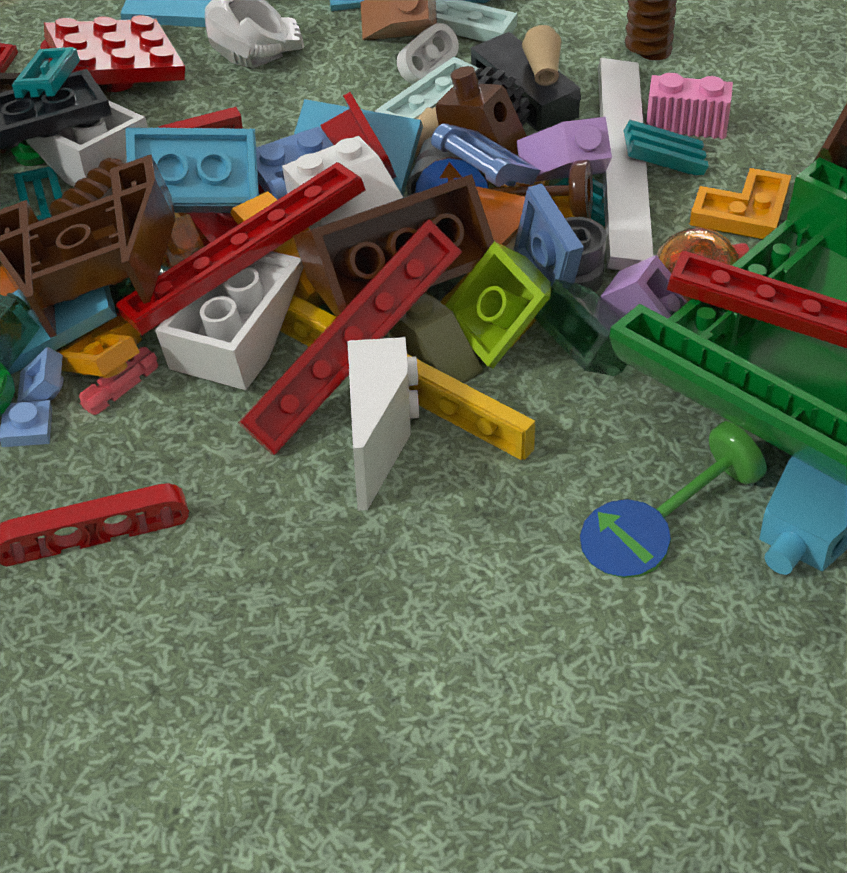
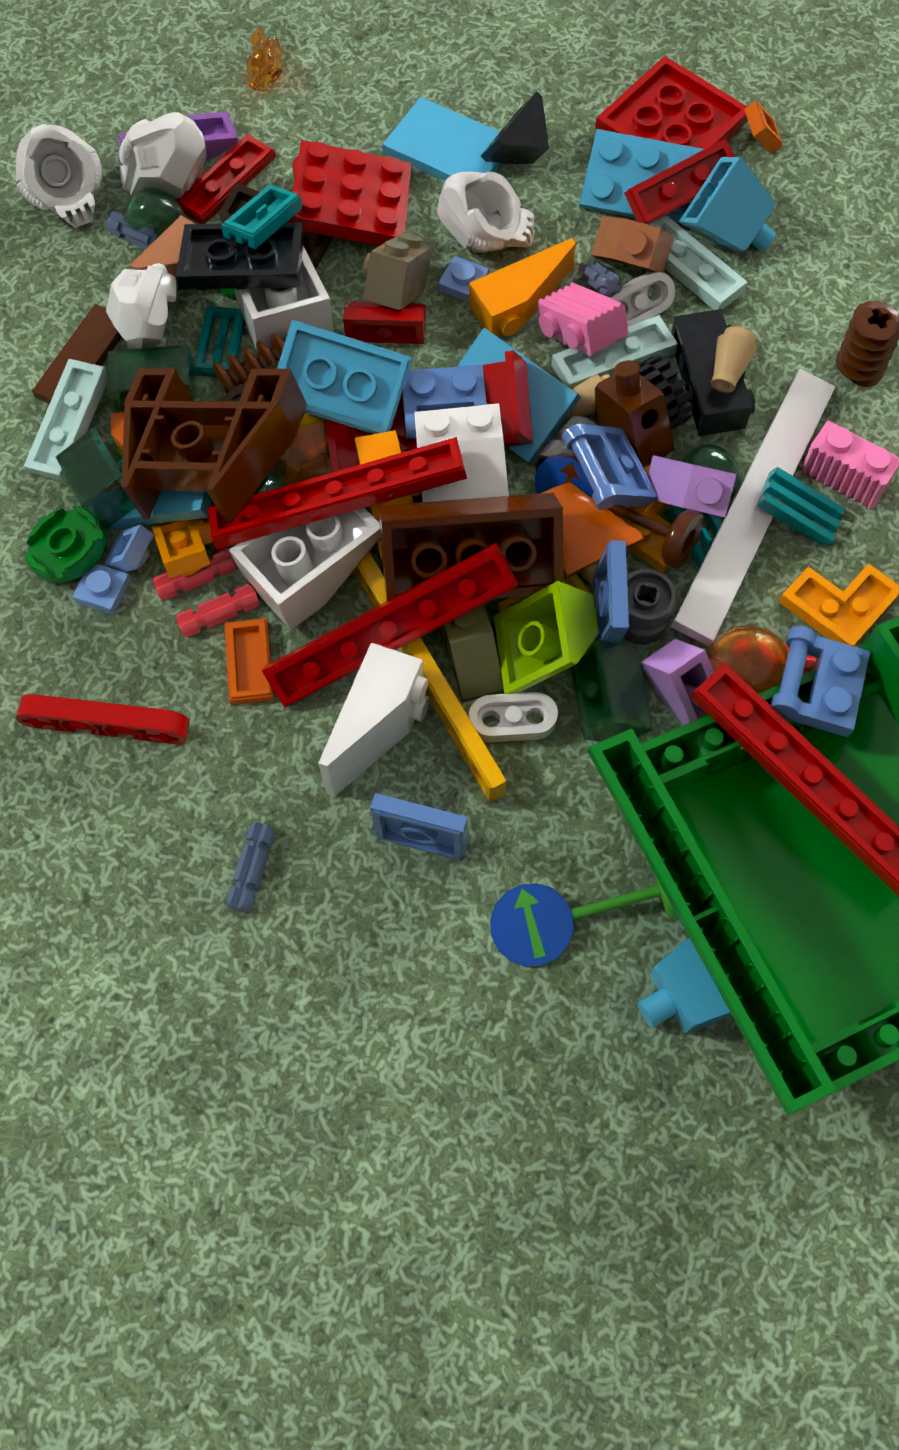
camera: 25 degrees right, 20 degrees up
none -> coral axle [176,584,259,637]
none -> orange tile [224,618,274,705]
none -> sand blue axle [226,822,275,913]
none -> dark tan brick [362,233,433,310]
none -> medium blue tile [370,793,468,861]
none -> light blue plate [438,256,489,302]
none -> light orange slope [469,238,576,337]
none -> white plate [469,692,558,743]
none -> bright pink brick [538,282,629,357]
none -> sand blue axle [578,258,622,298]
none -> medium blue plate [771,626,870,738]

